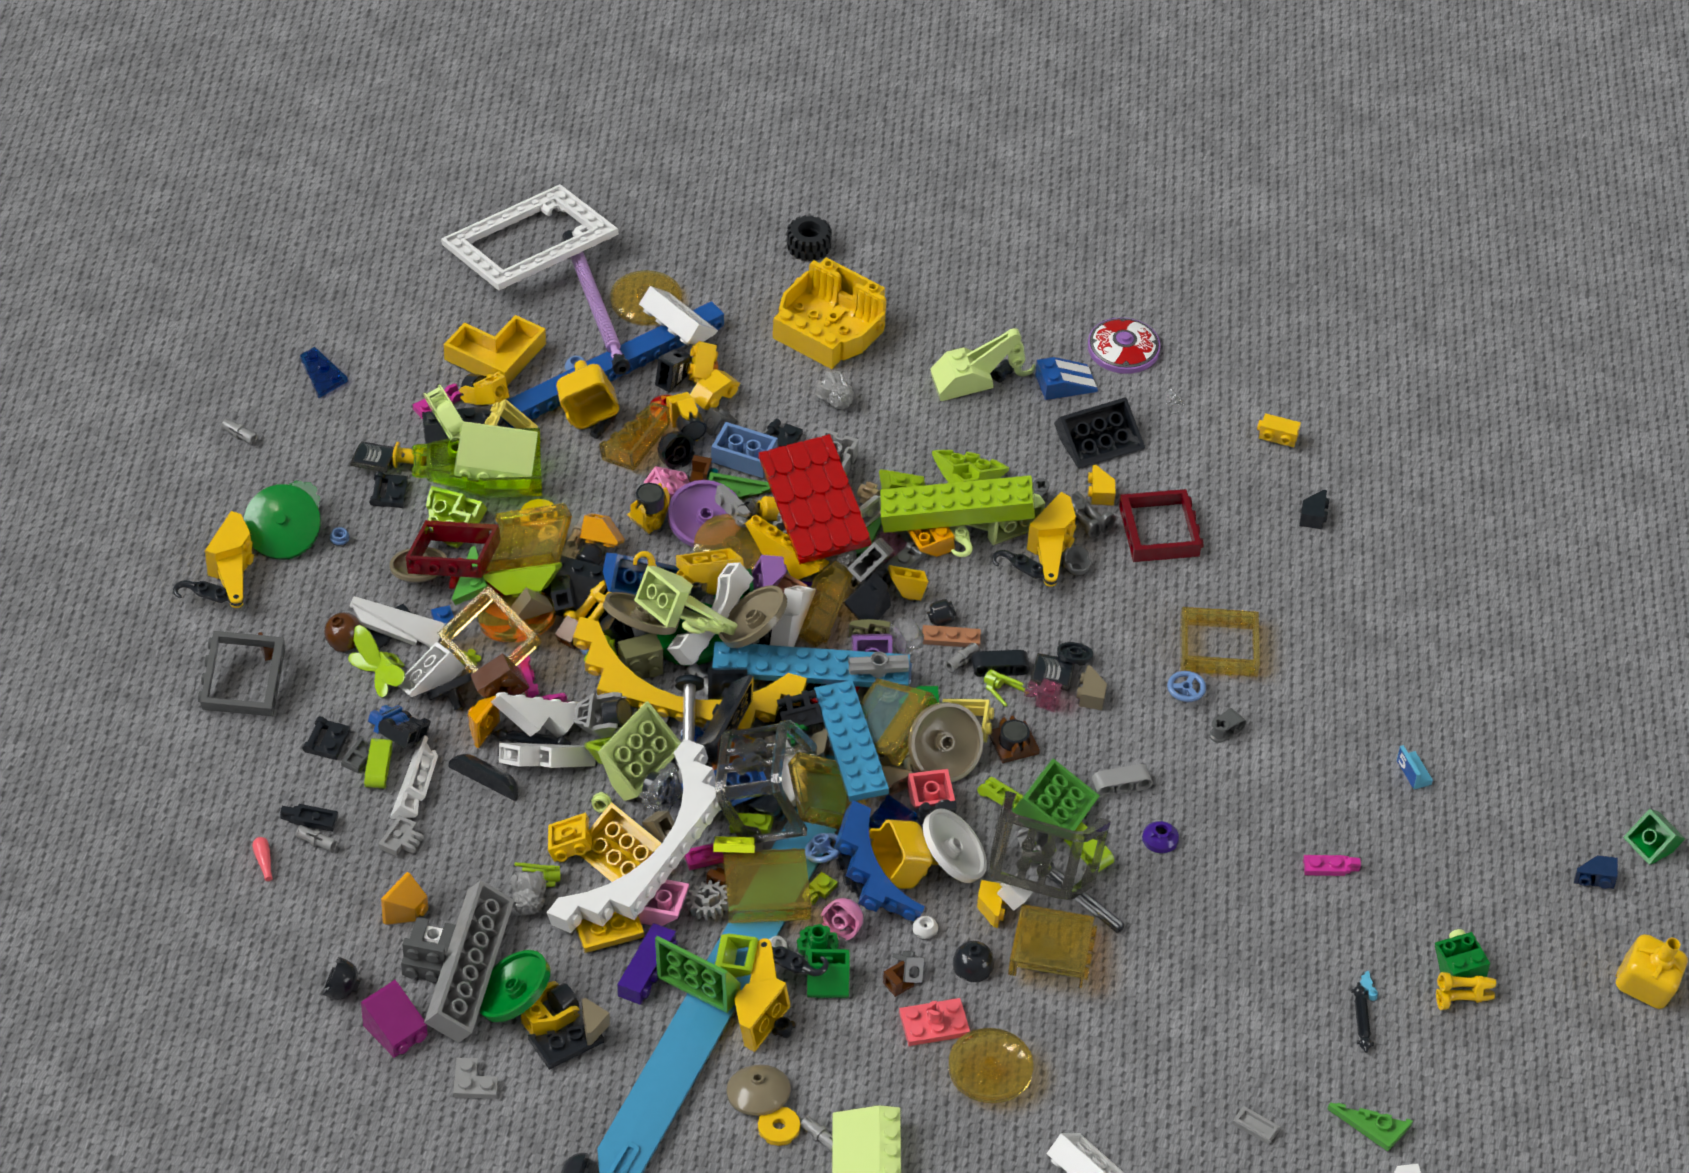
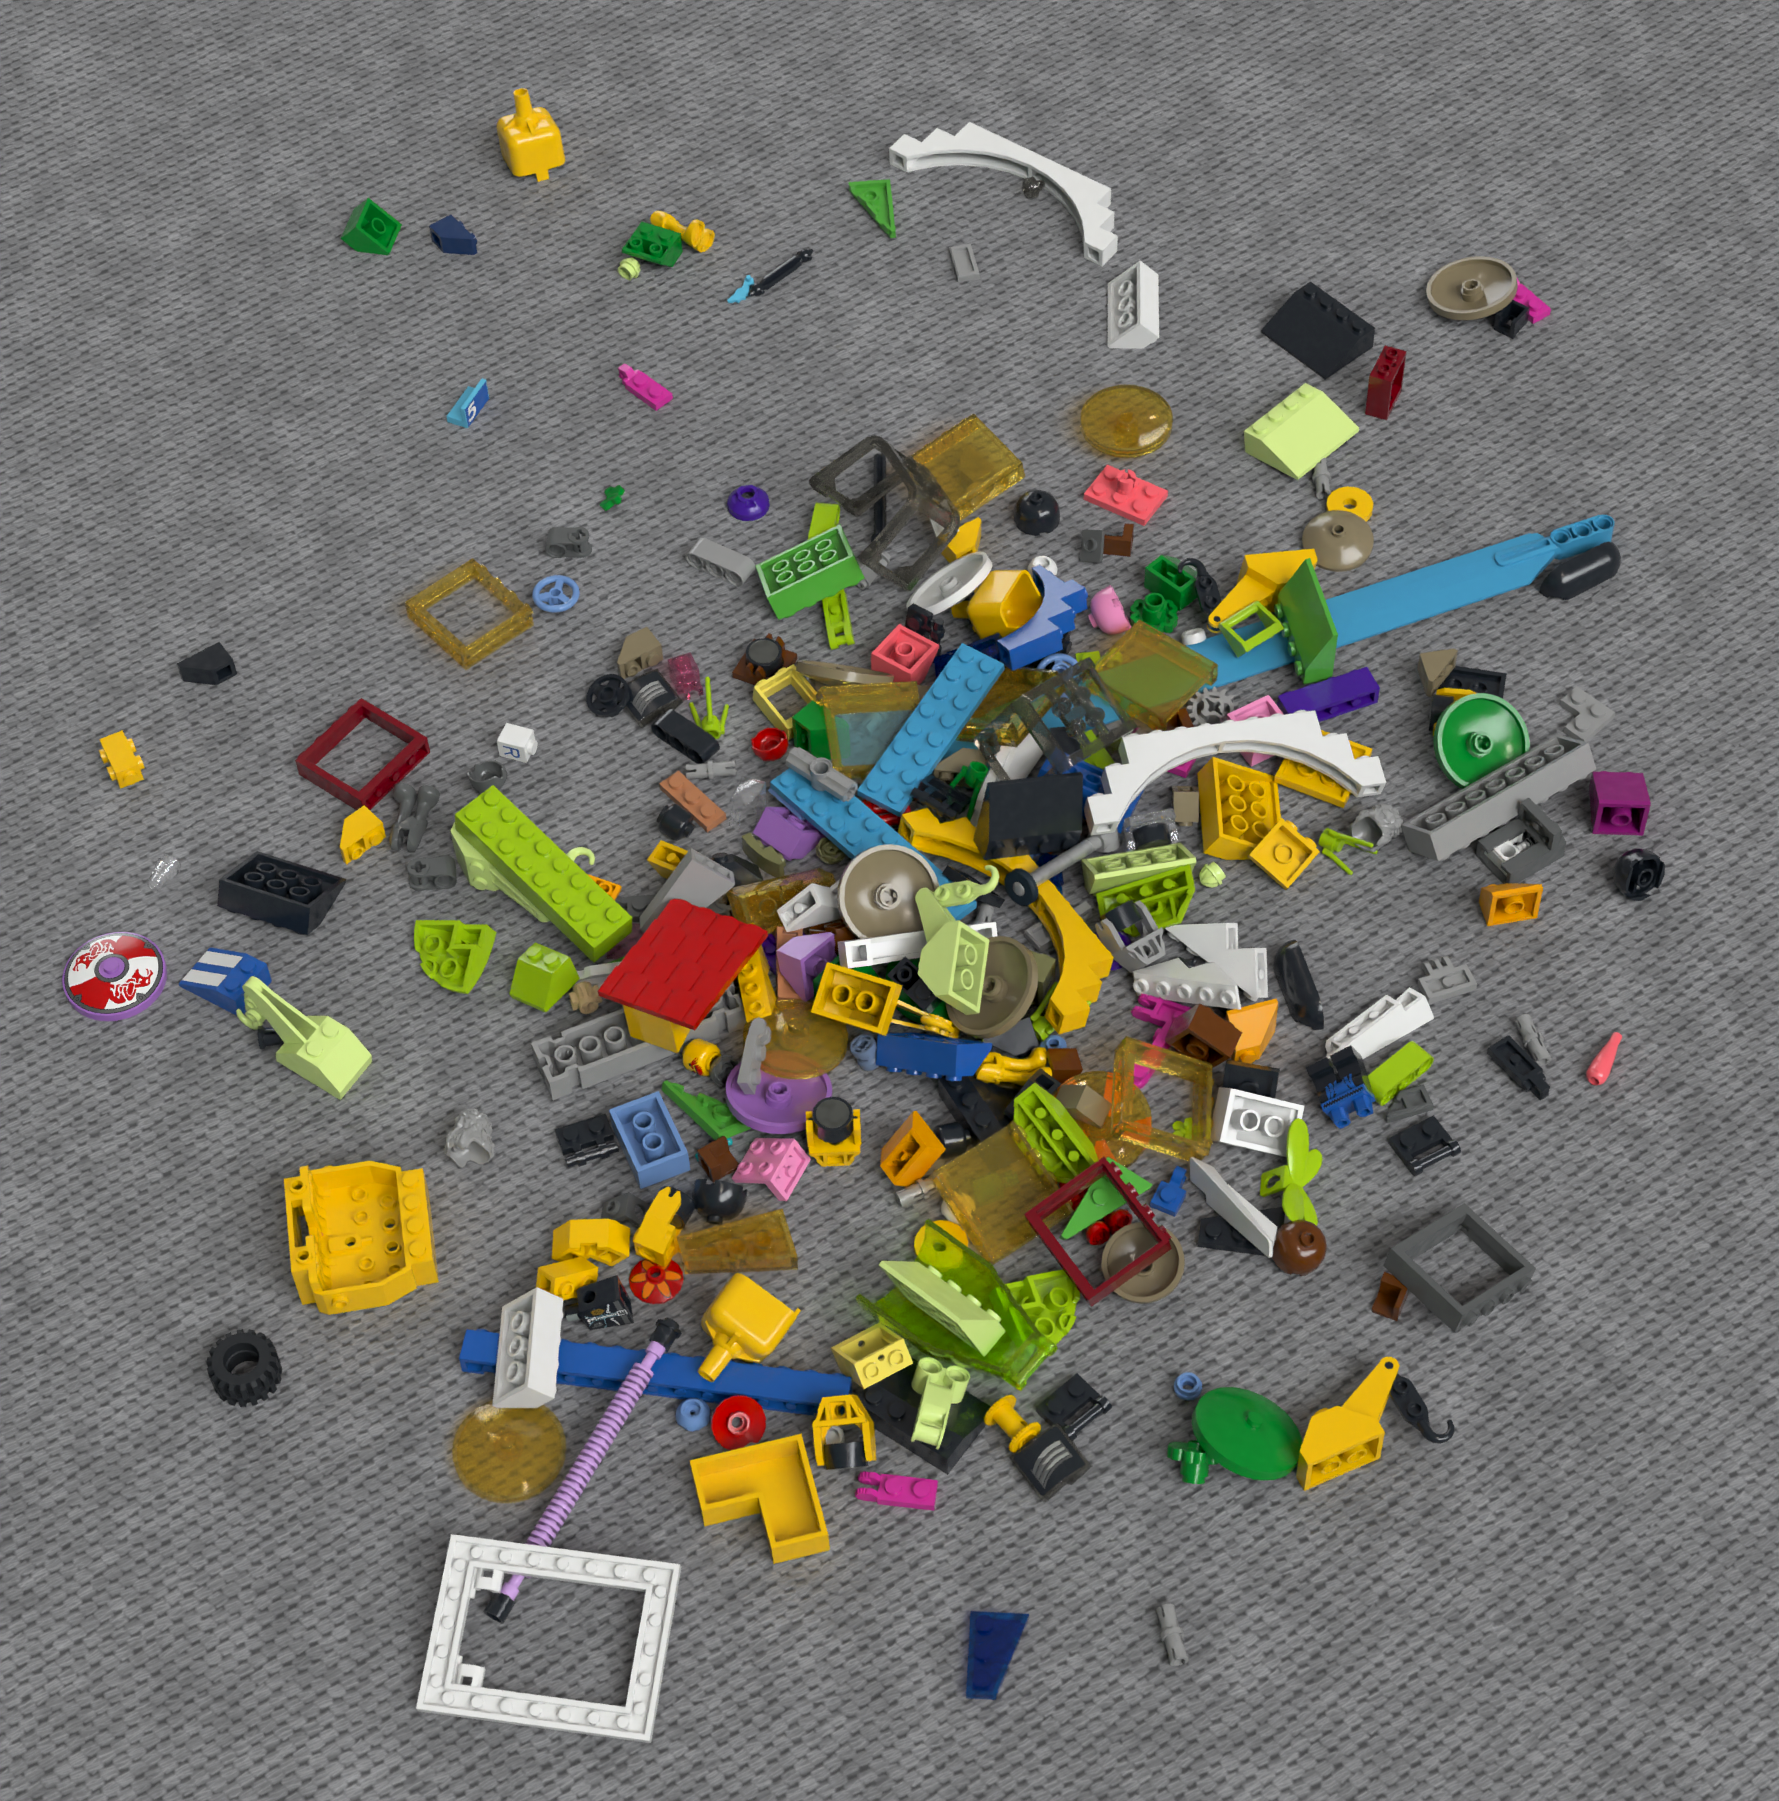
camera: 130 degrees left, 5 degrees up
neon yellow tile [713,836,755,853] -> none
yellow slope [992,492,1076,587] -> none
none -> white brick [497,723,538,763]
none -> green piece [600,485,625,511]
none -> red dish [711,1395,766,1451]
none -> red hair [751,727,789,761]

